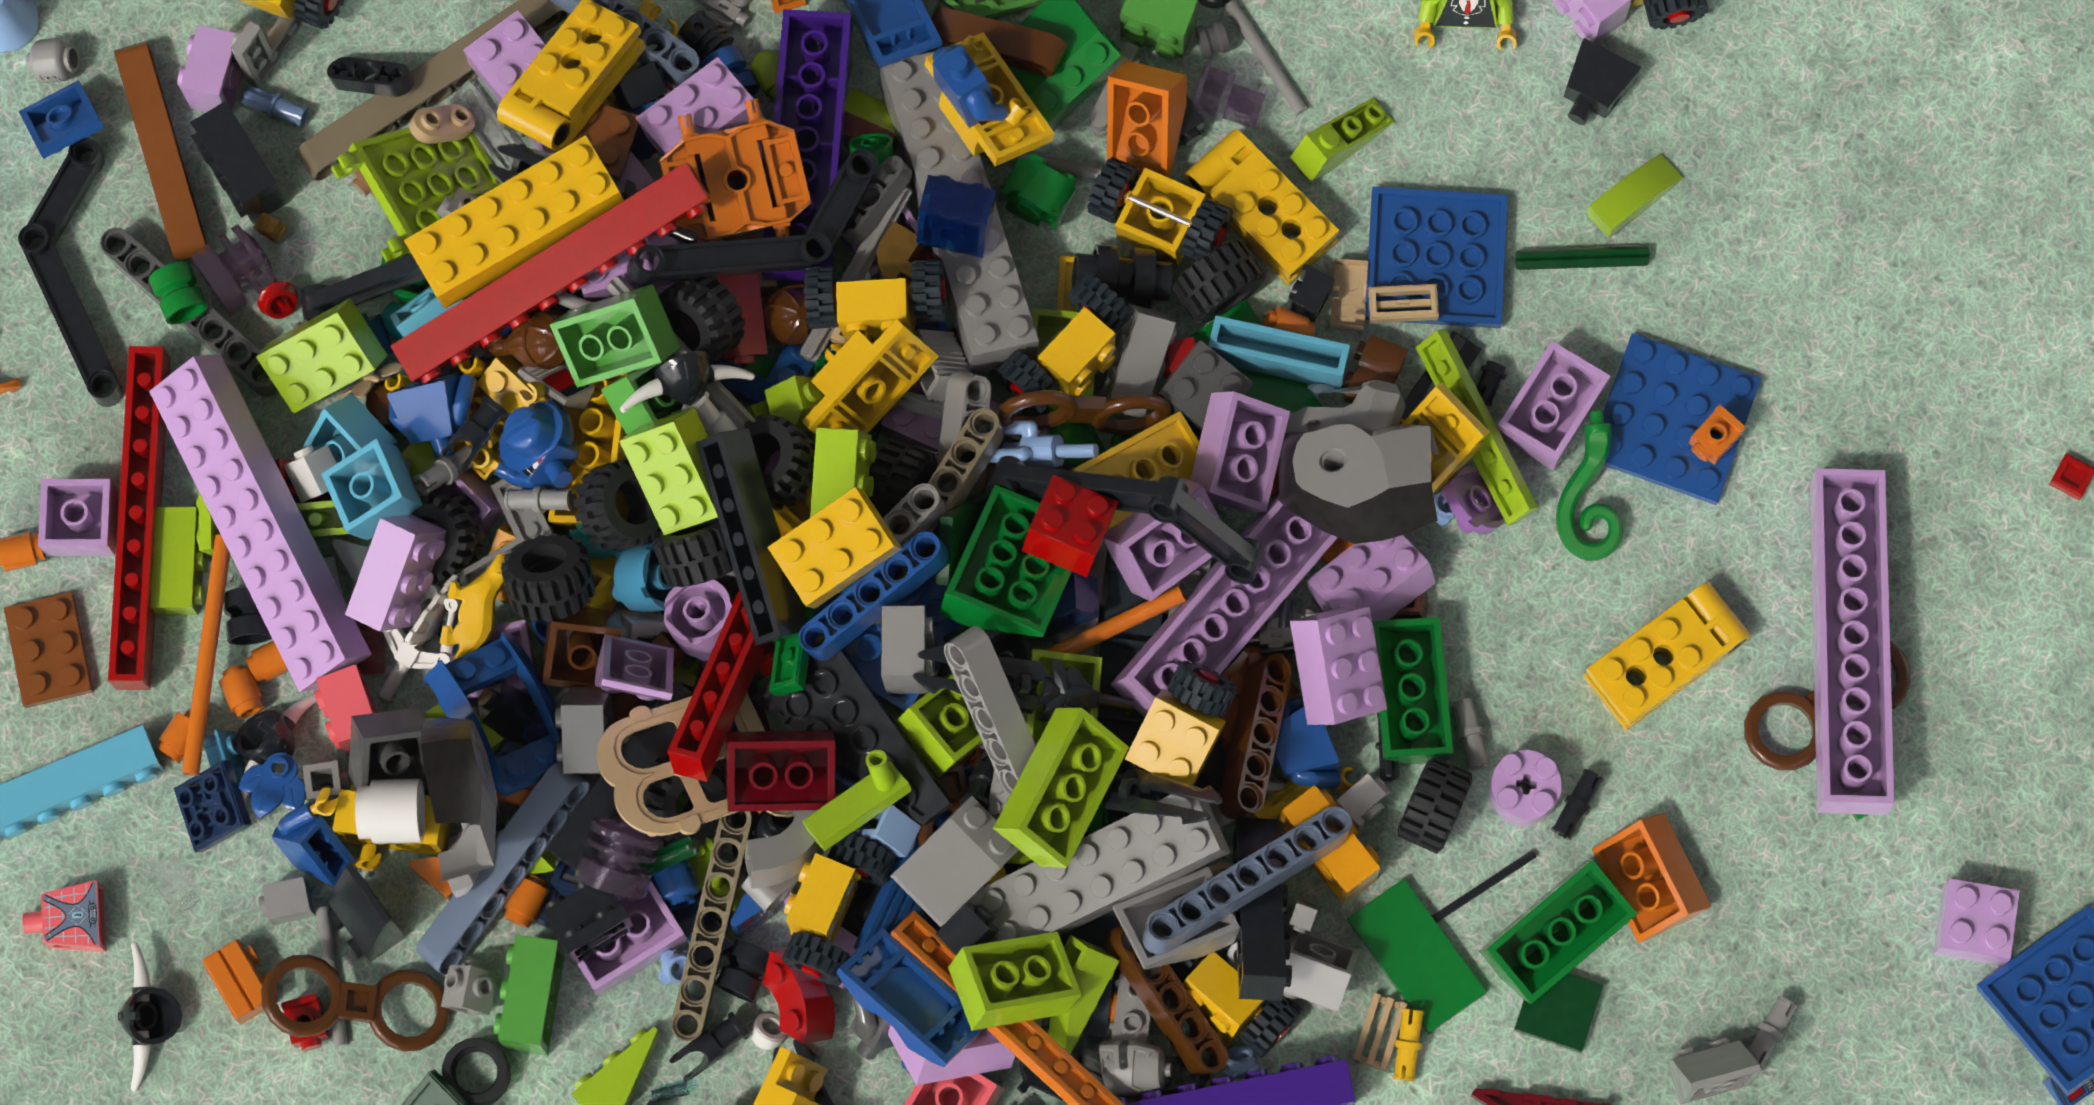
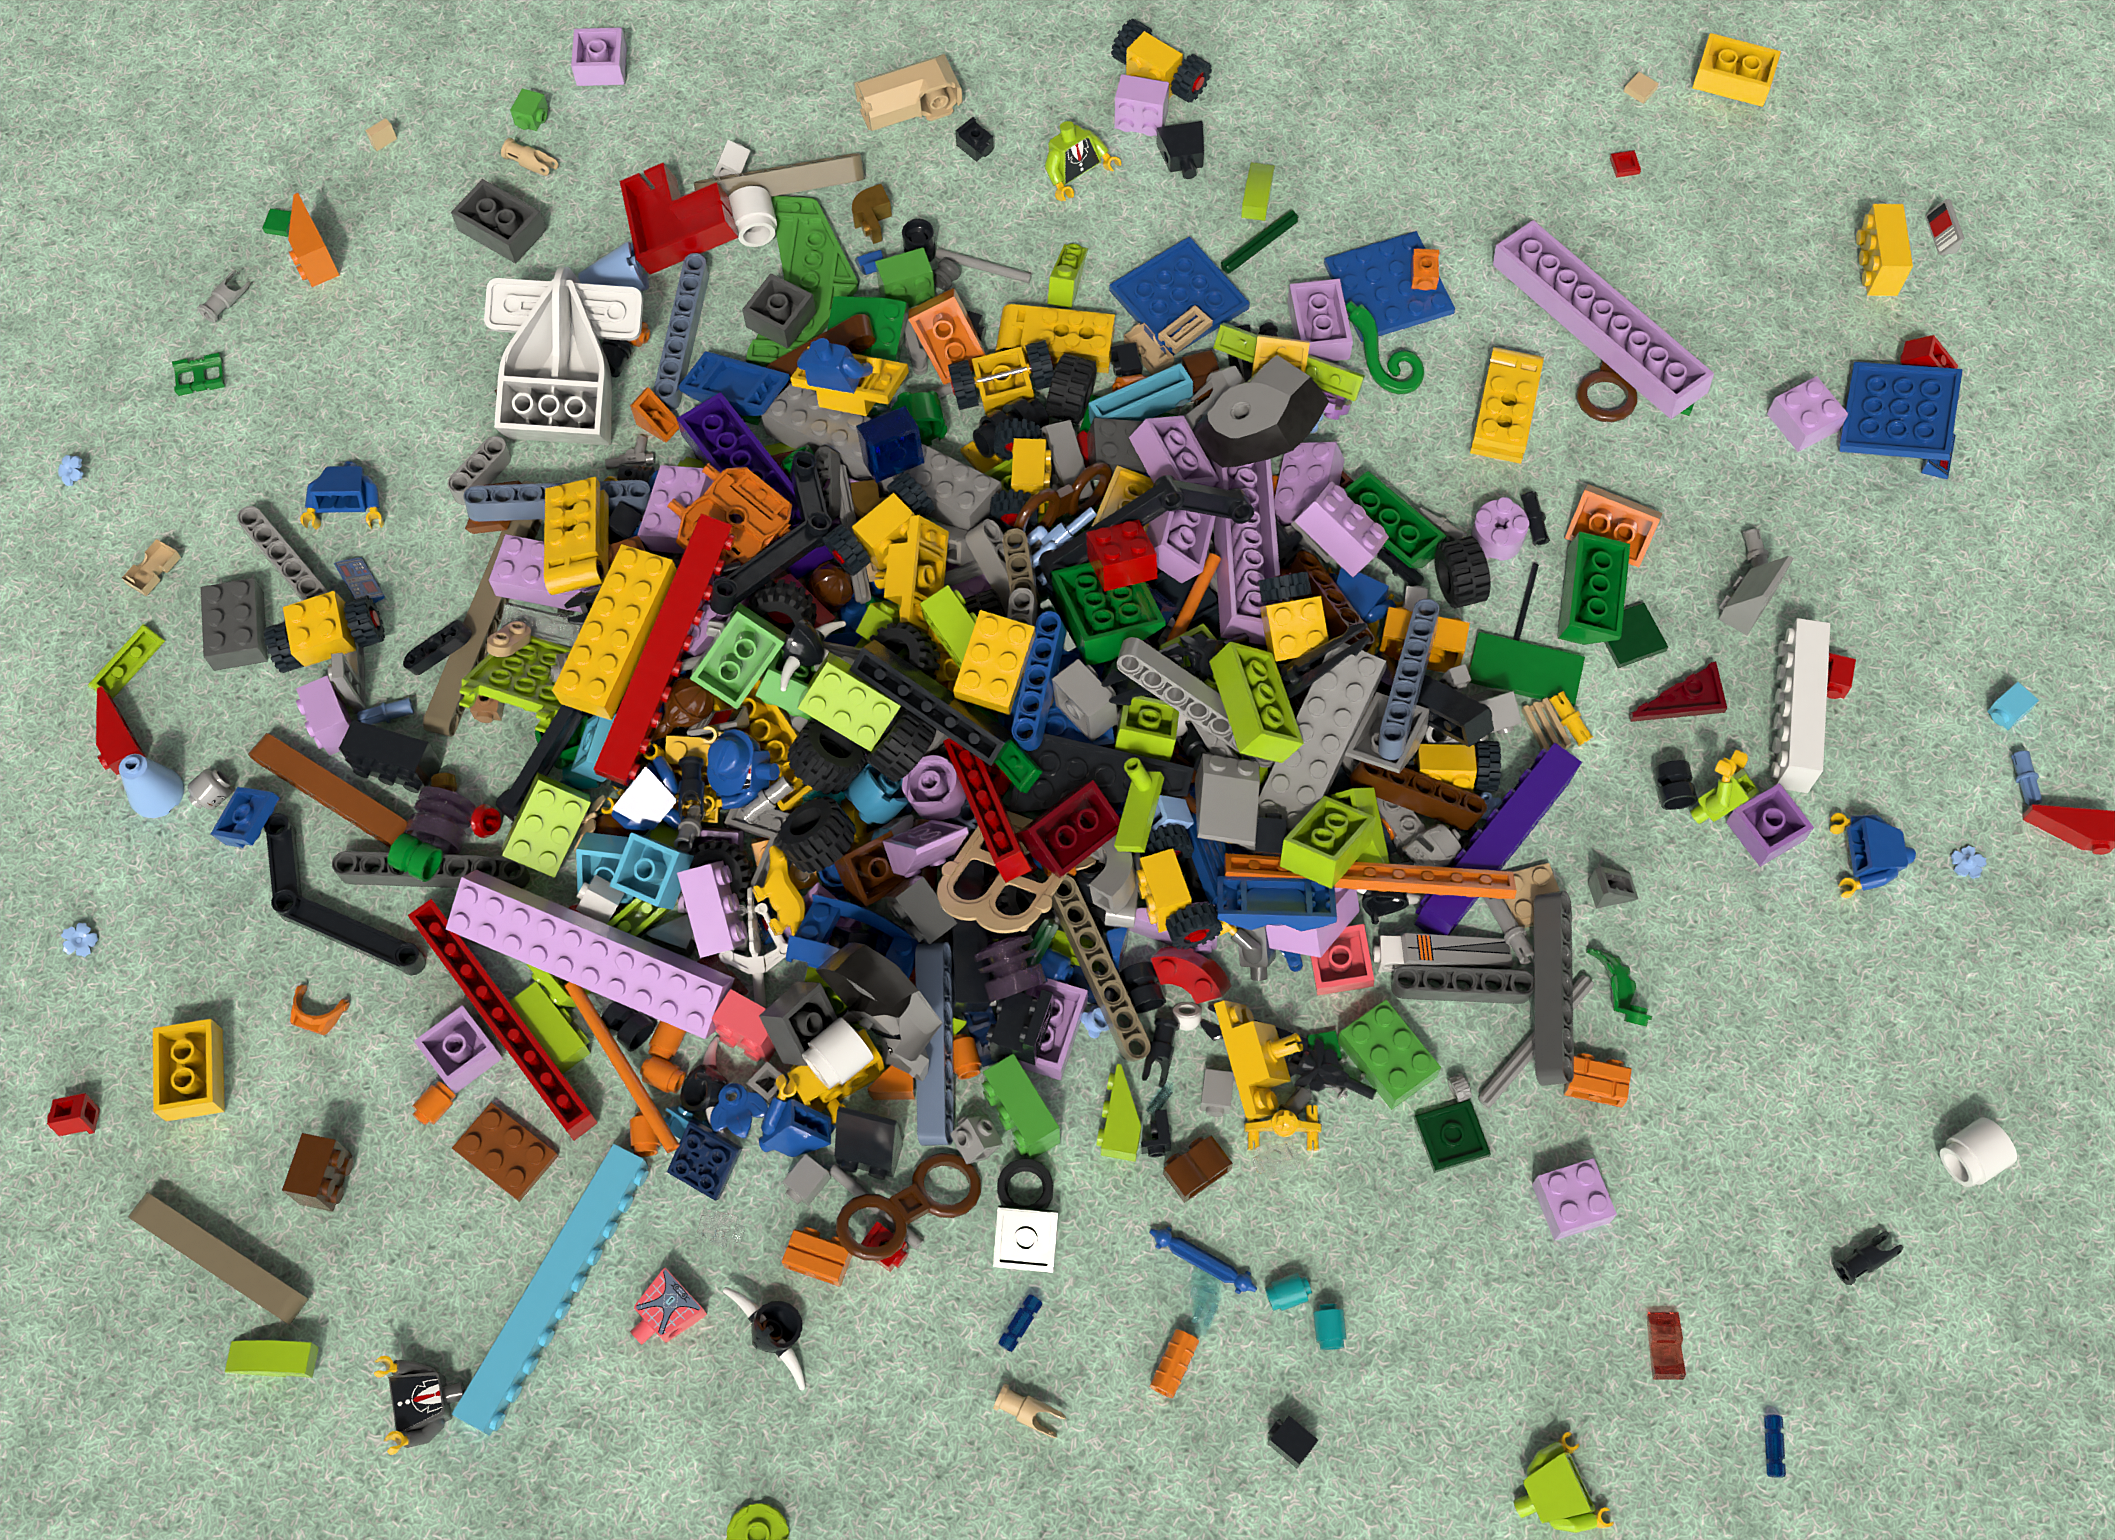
camera: 40 degrees left, 10 degrees down
clear purple brick [1192,64,1266,129] -> none

